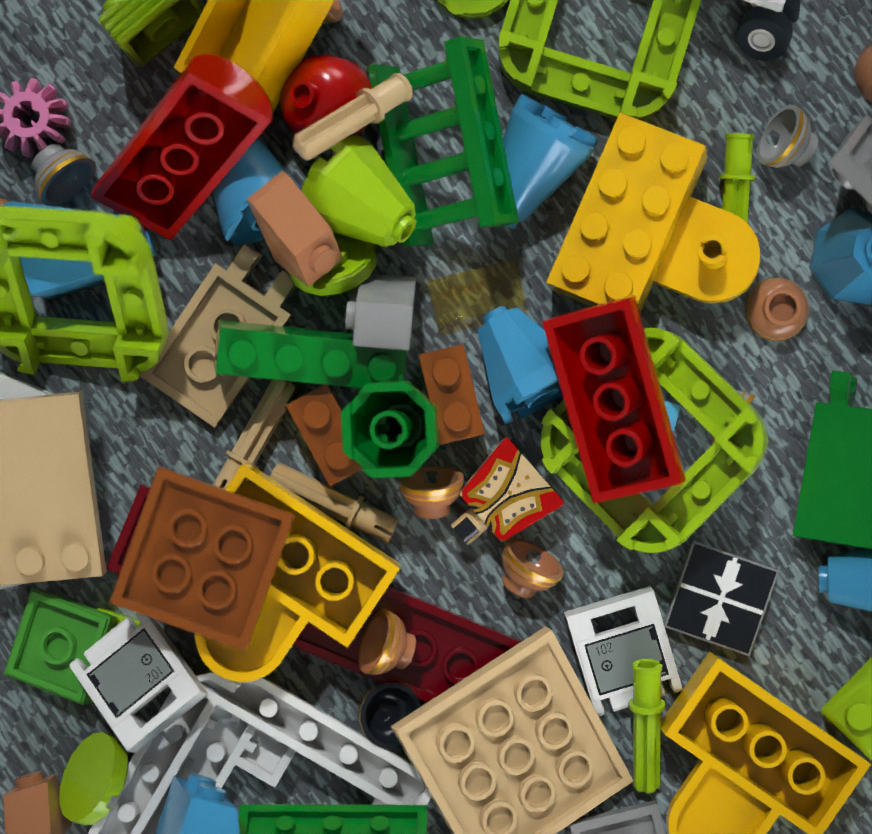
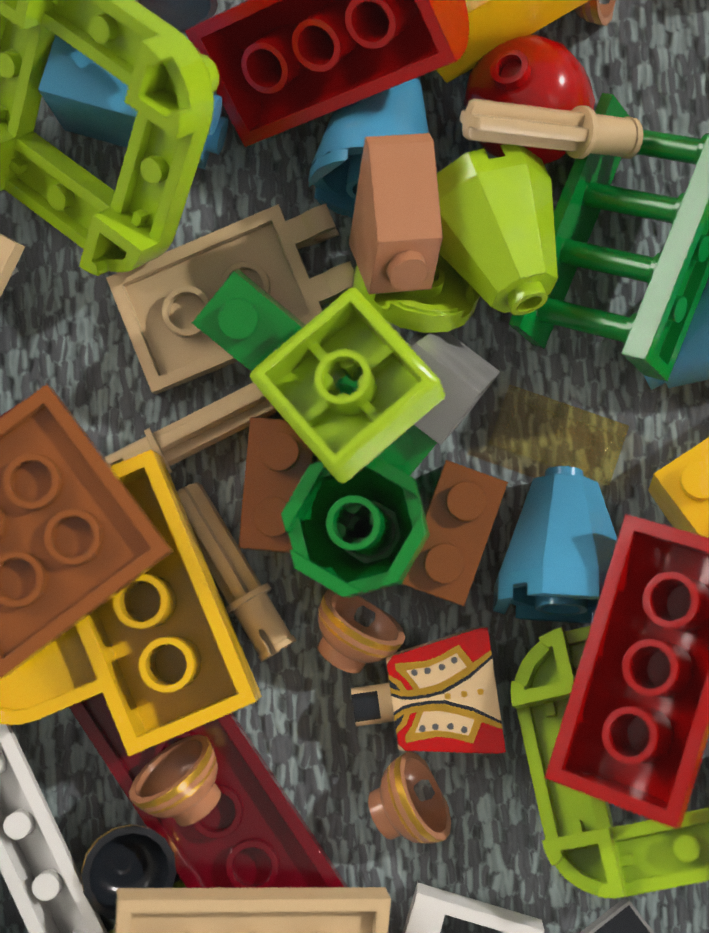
camera: 40 degrees right, 5 degrees down
none -> lime brick [250,287,445,483]

